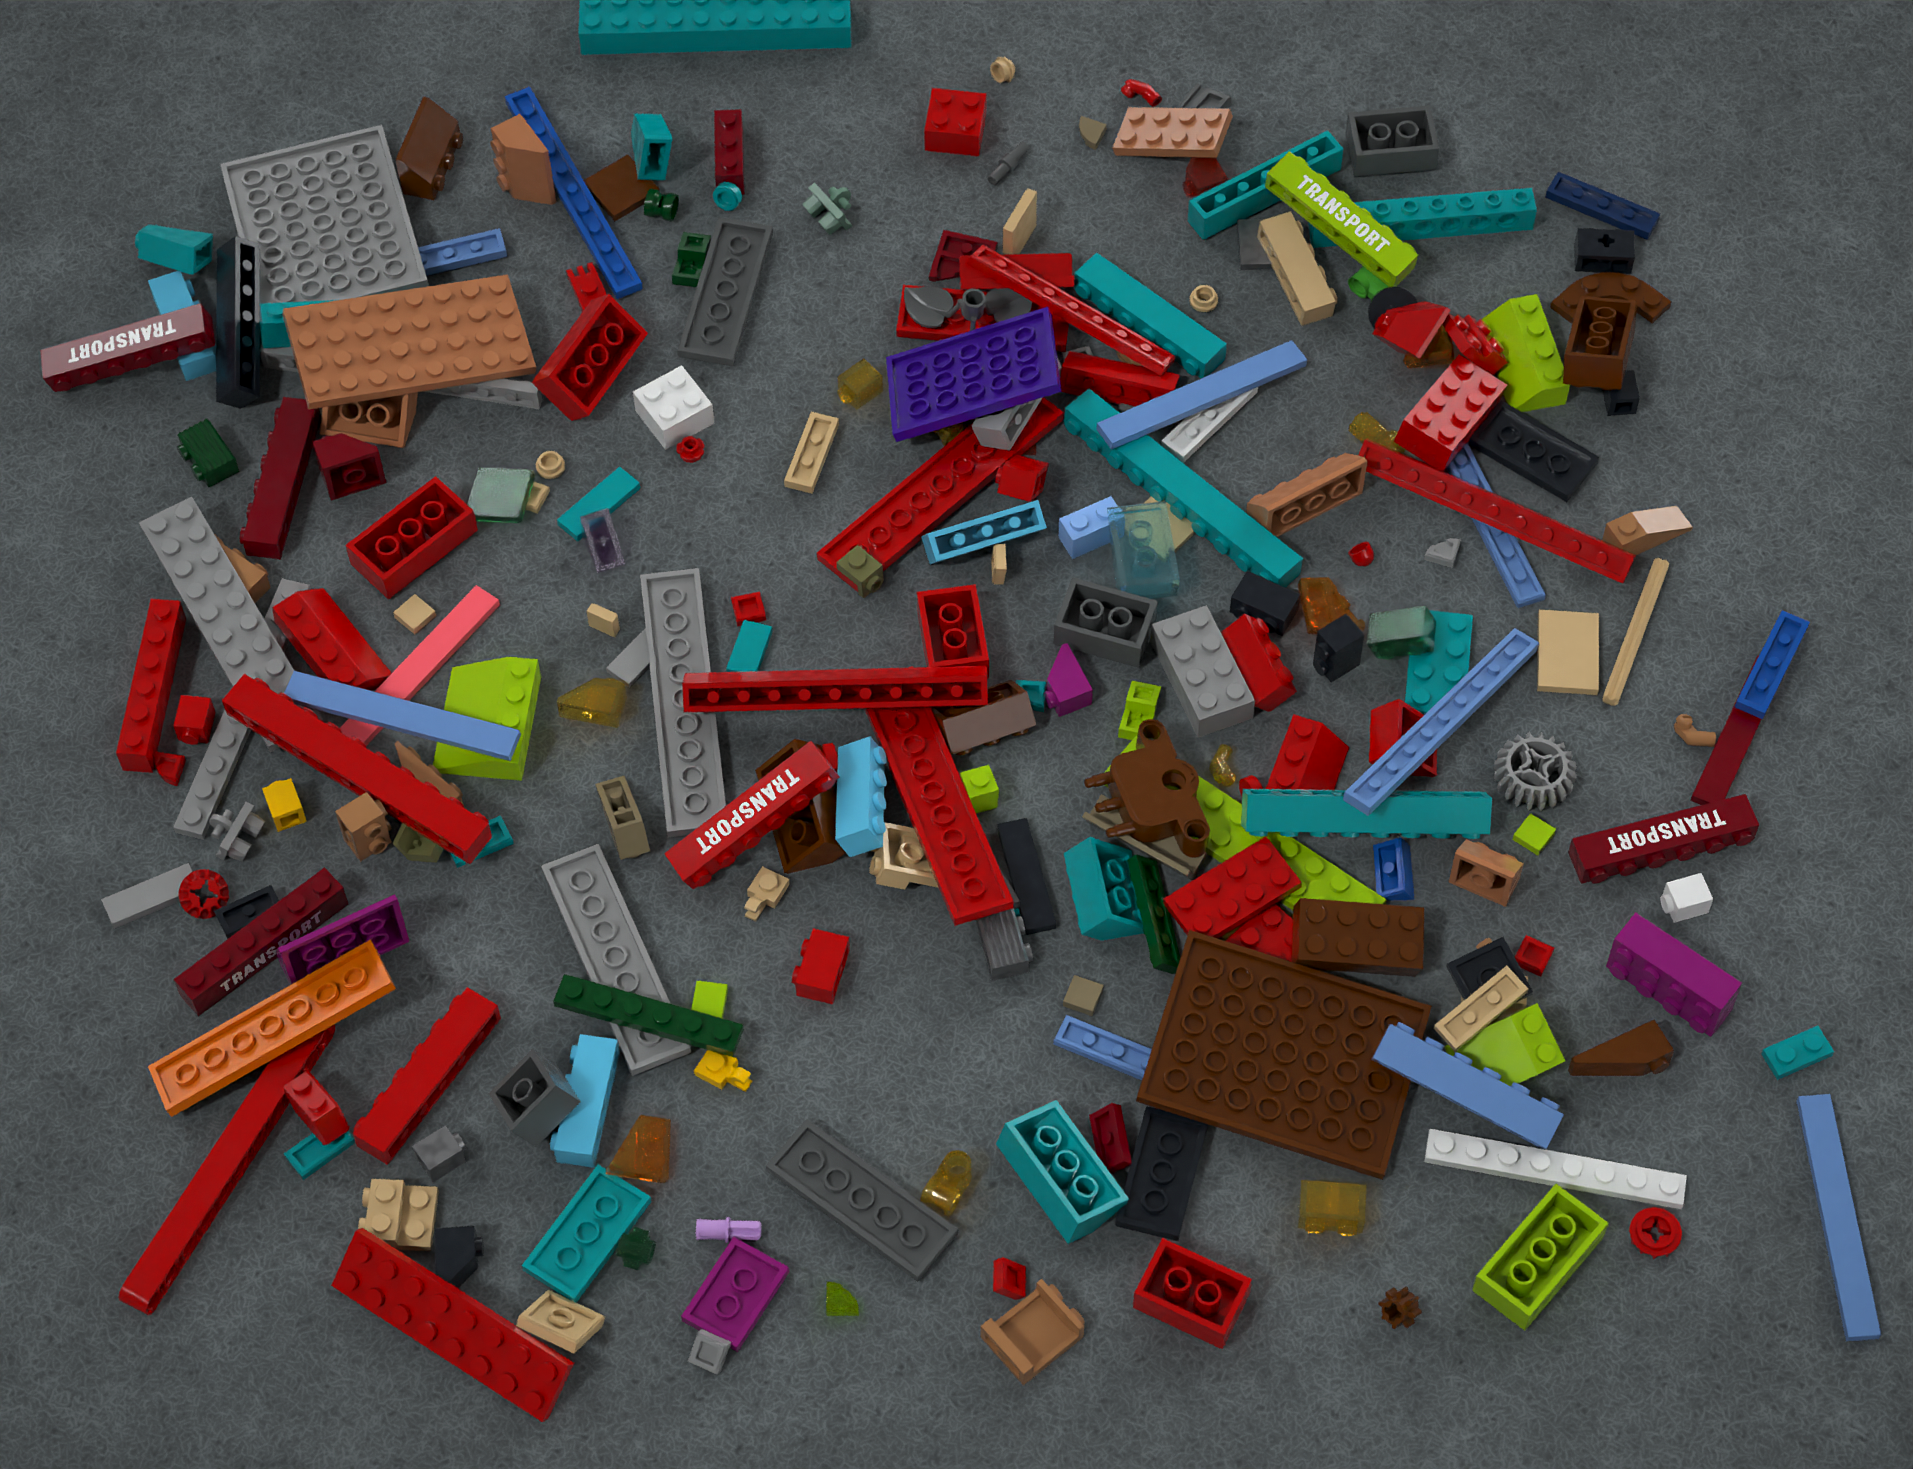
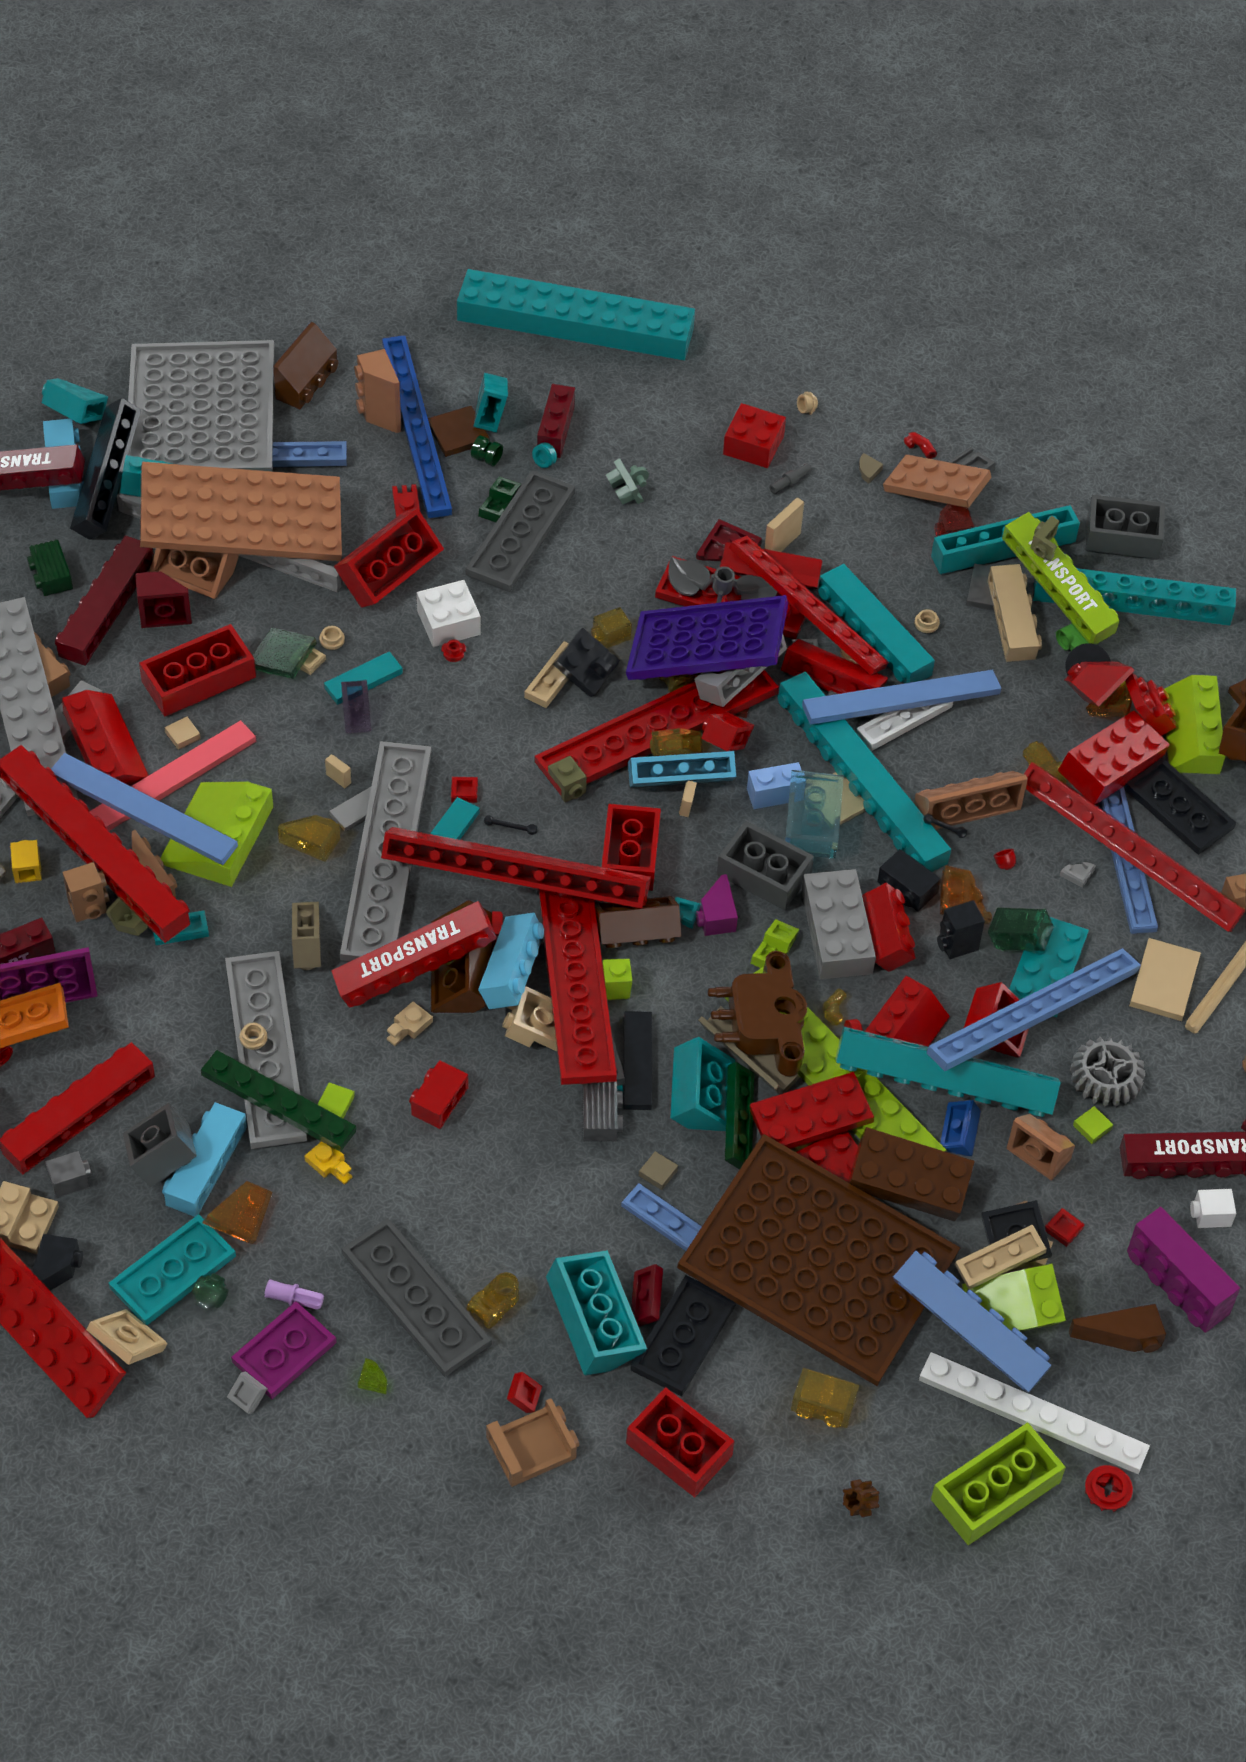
camera: 10 degrees right, 5 degrees down
none -> tan plate [239,1023,267,1050]
none -> black hinge [484,815,537,835]
none -> black hinge [553,628,620,697]
none -> clear yellow slope [650,728,703,756]
none -> black hinge [923,814,967,838]
none -> olive bracket [1031,516,1060,561]

